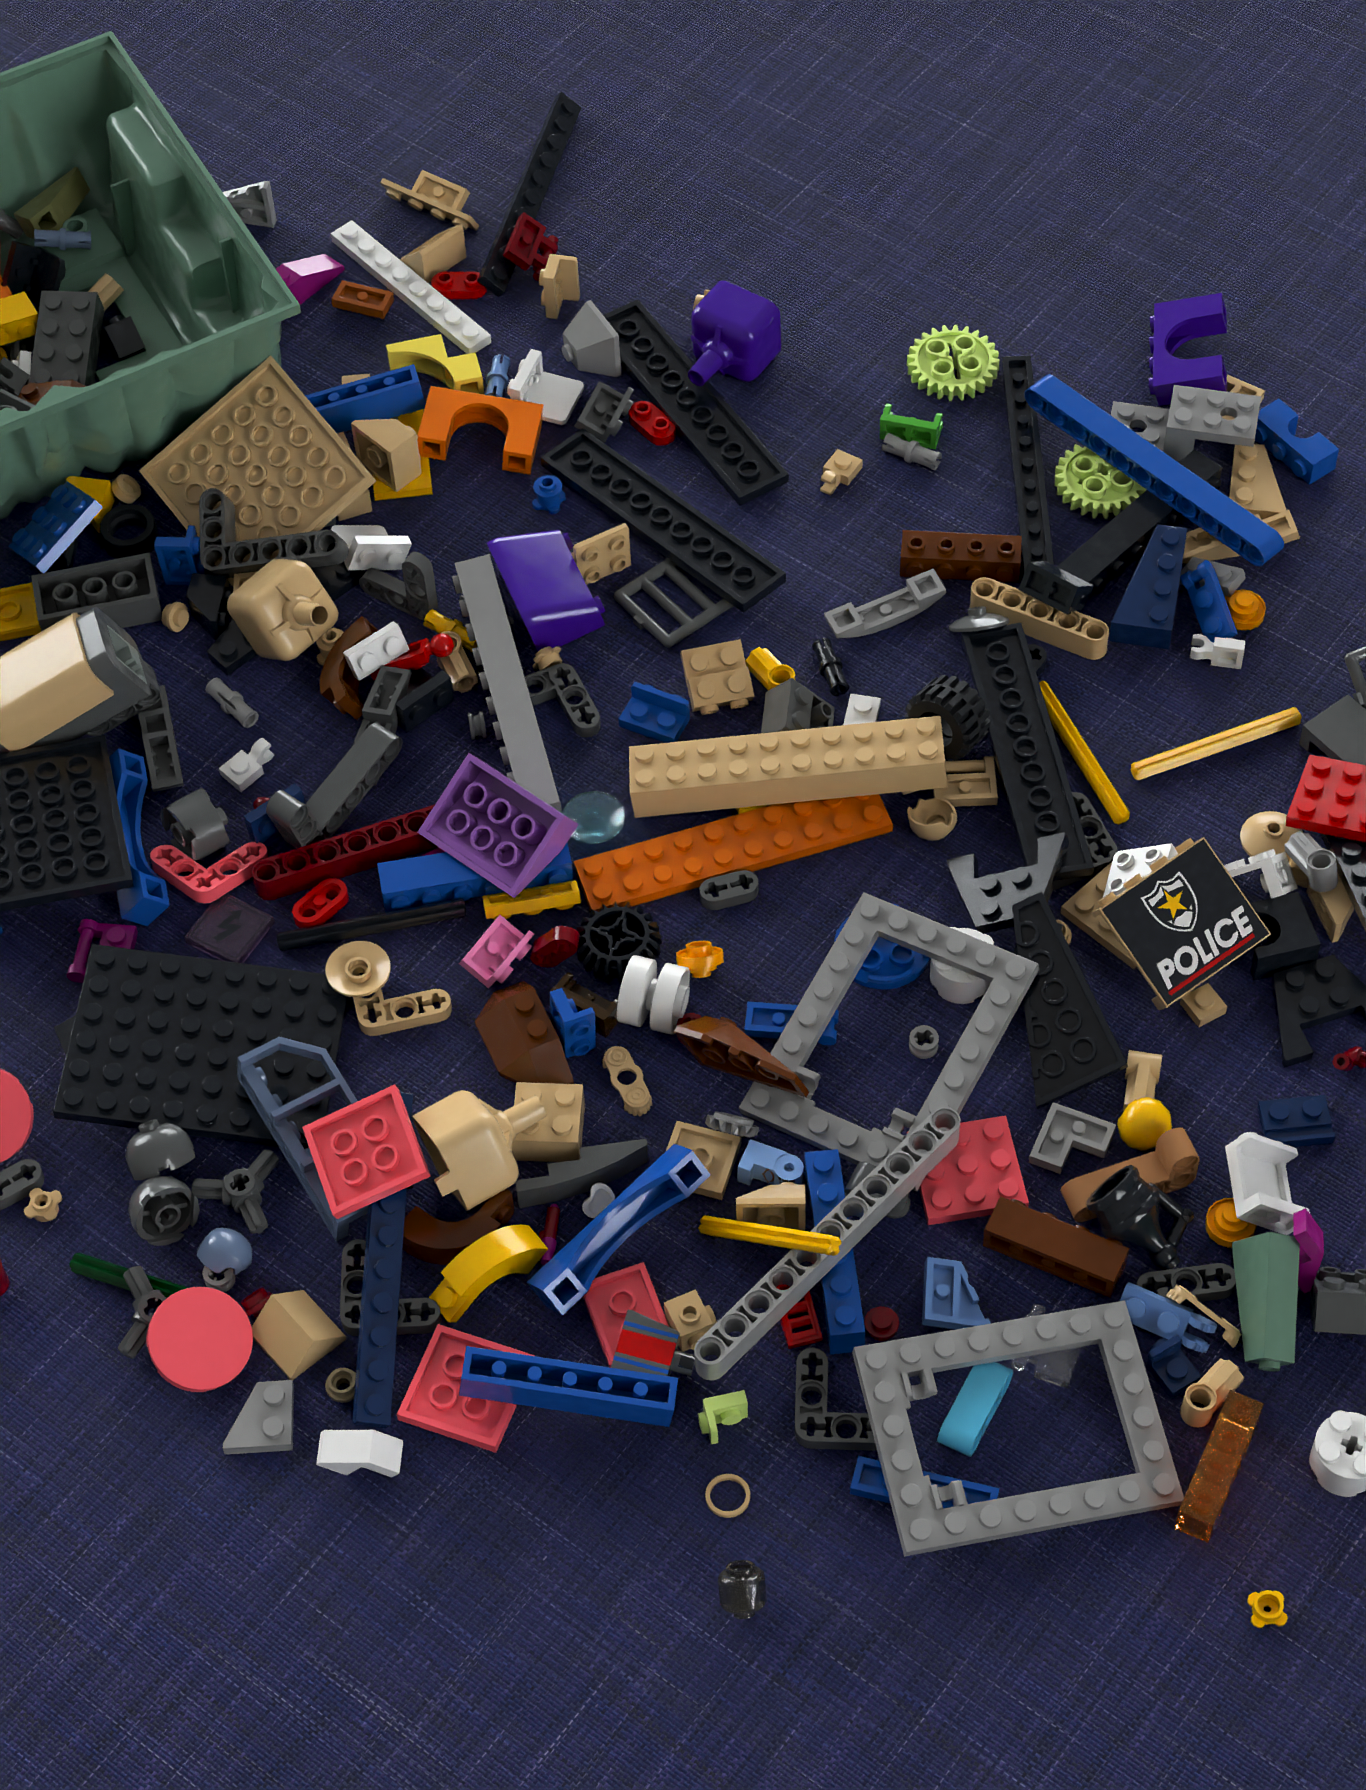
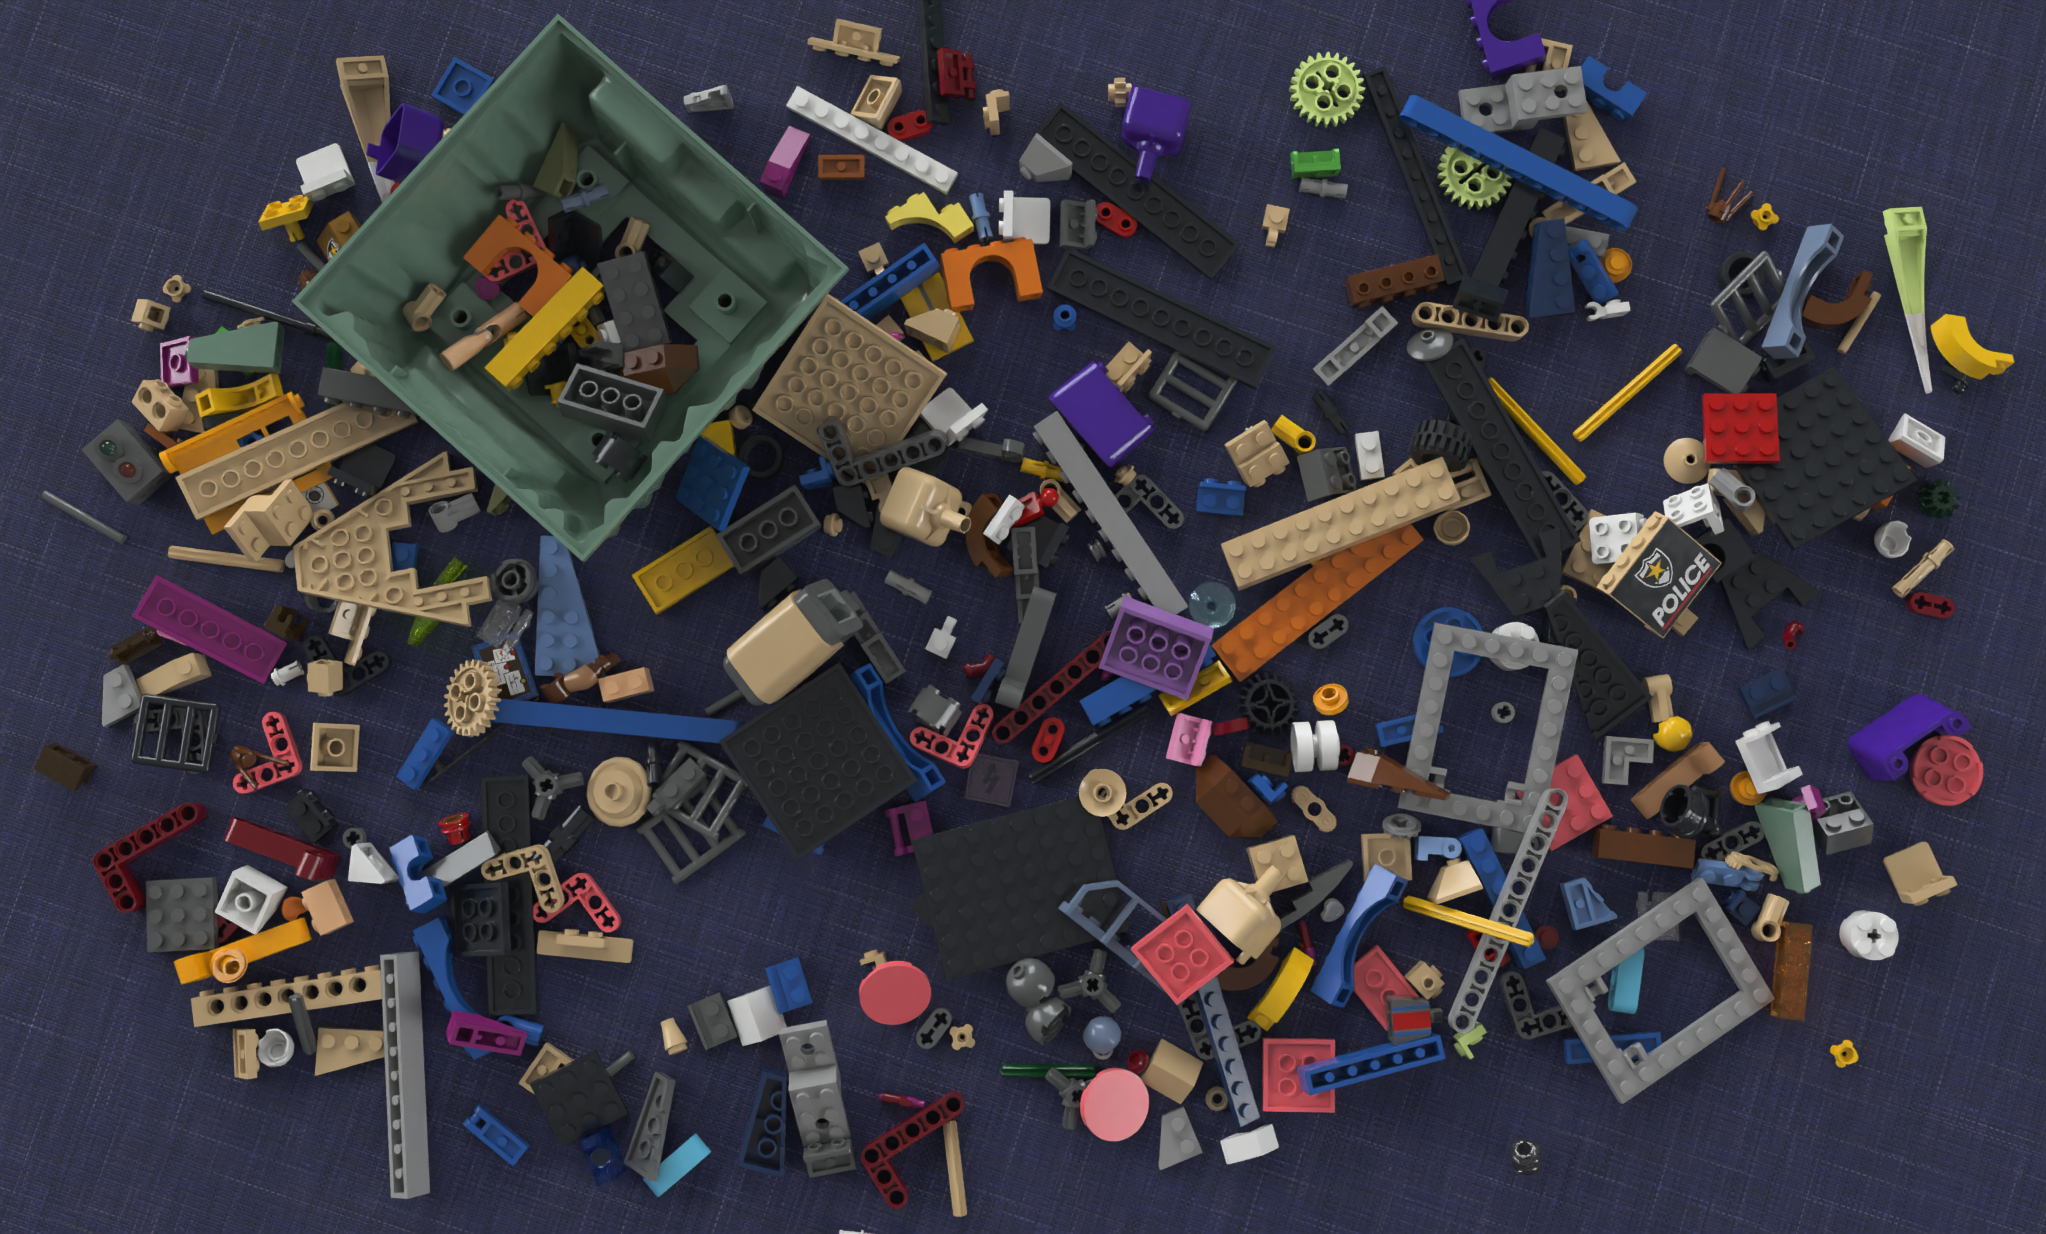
camera: 20 degrees left, 30 degrees up
tan piece [705,1474,750,1518] -> none

